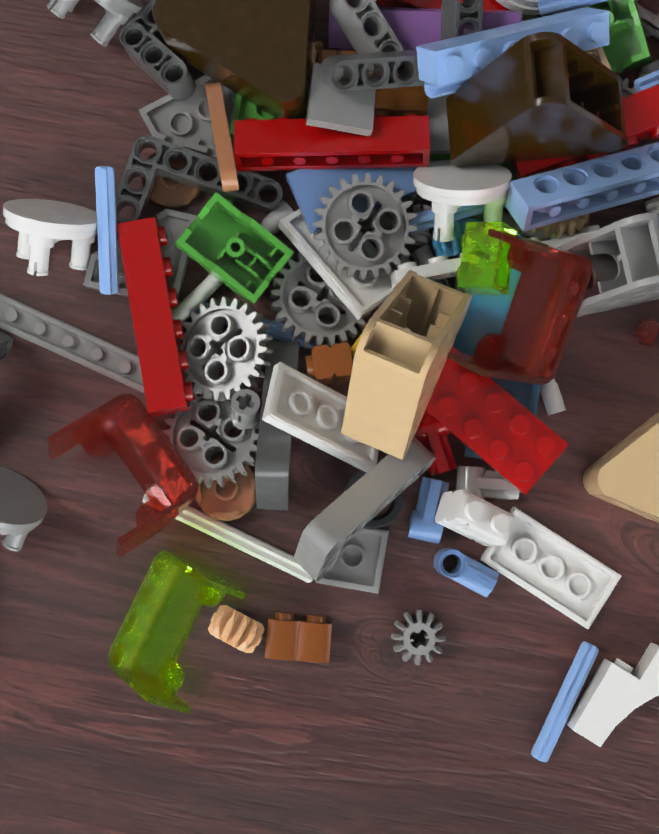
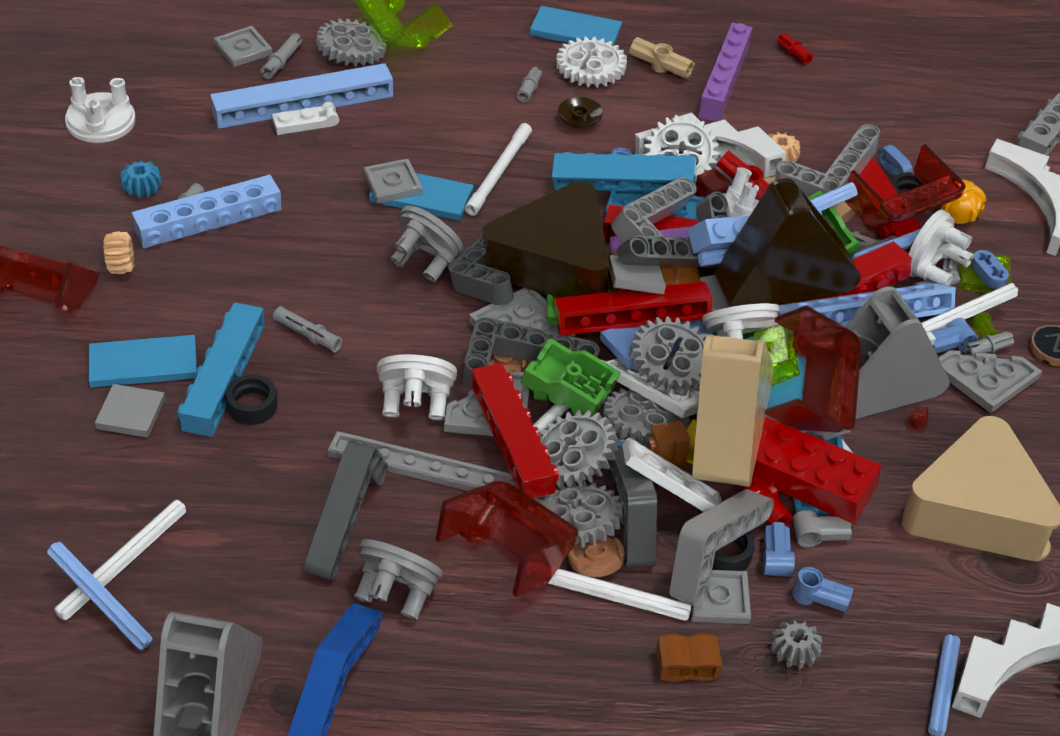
camera: 10 degrees left, 40 degrees down
light blue axle [95,166,119,295] -> none
clear neon green windscreen [108,551,247,714] -> none
nougat beam [205,82,239,192] -> none
light nougat gear [208,605,265,653] -> none
light grey bush [230,389,260,430] -> none
white brick [435,489,514,546] -> none
white tile [479,507,622,629] -> none

